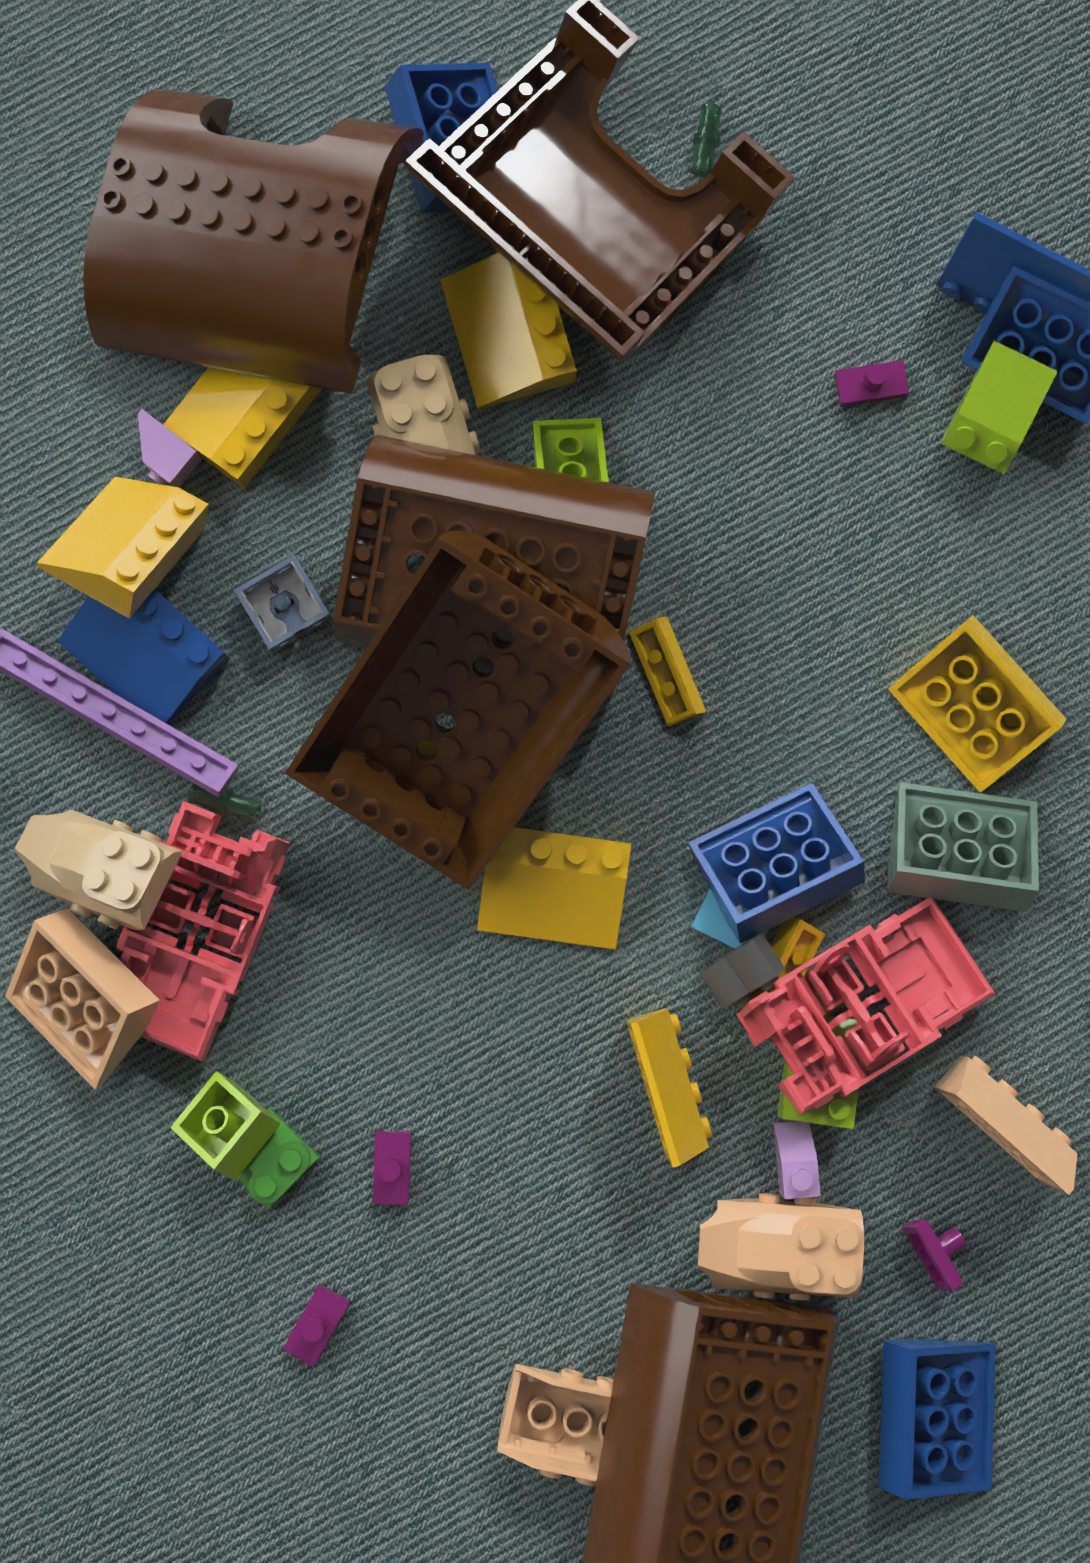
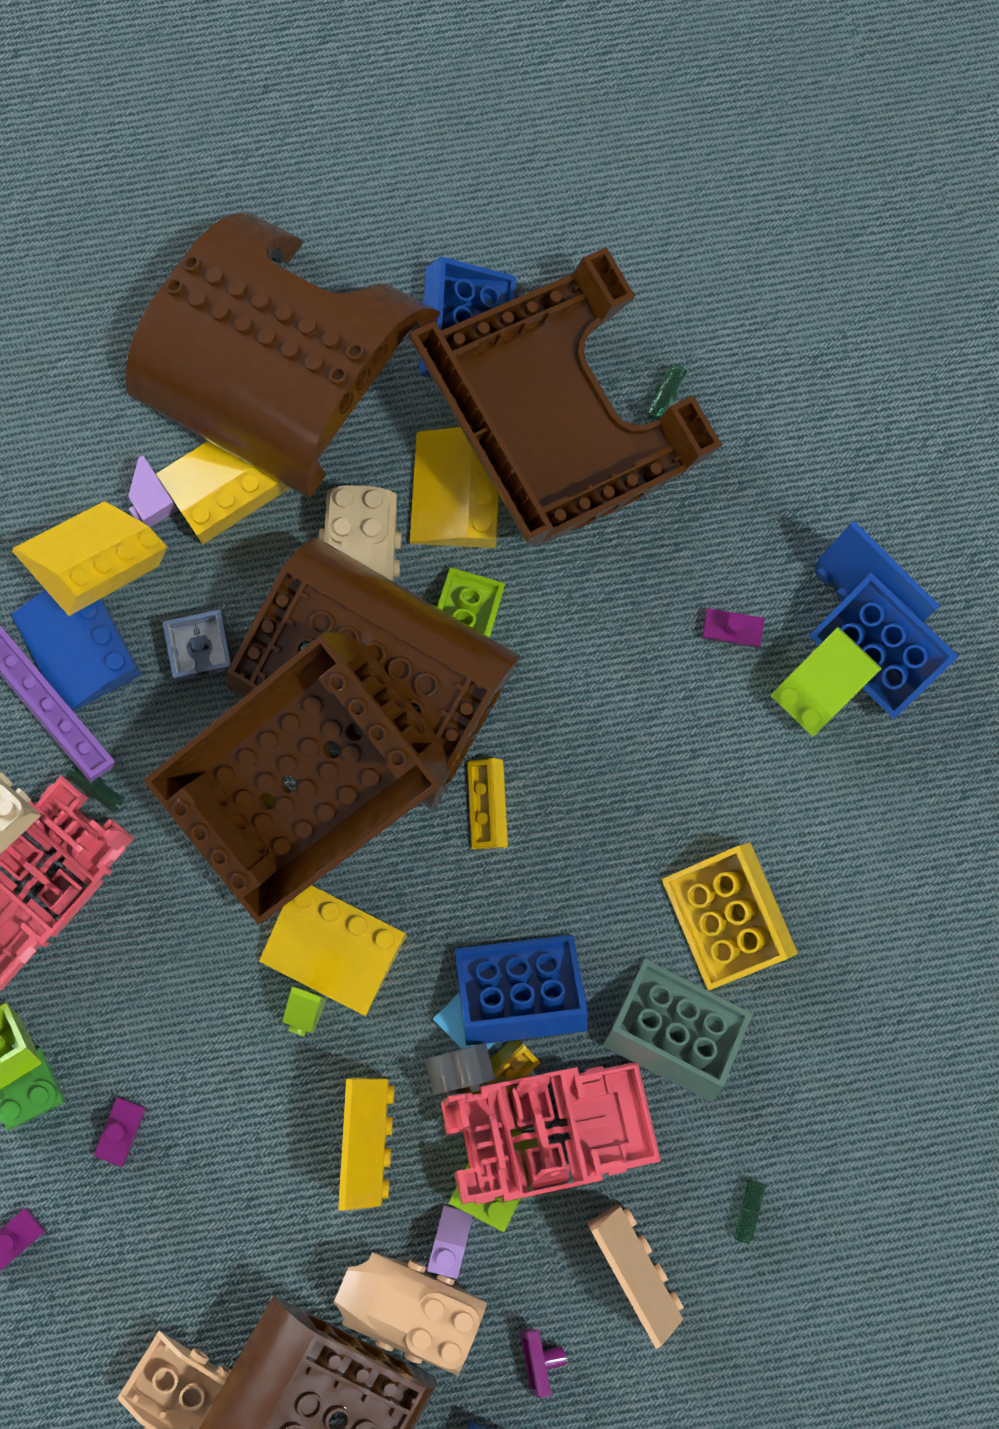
camera: 20 degrees right, 5 degrees down
none -> lime slope [283,987,327,1037]

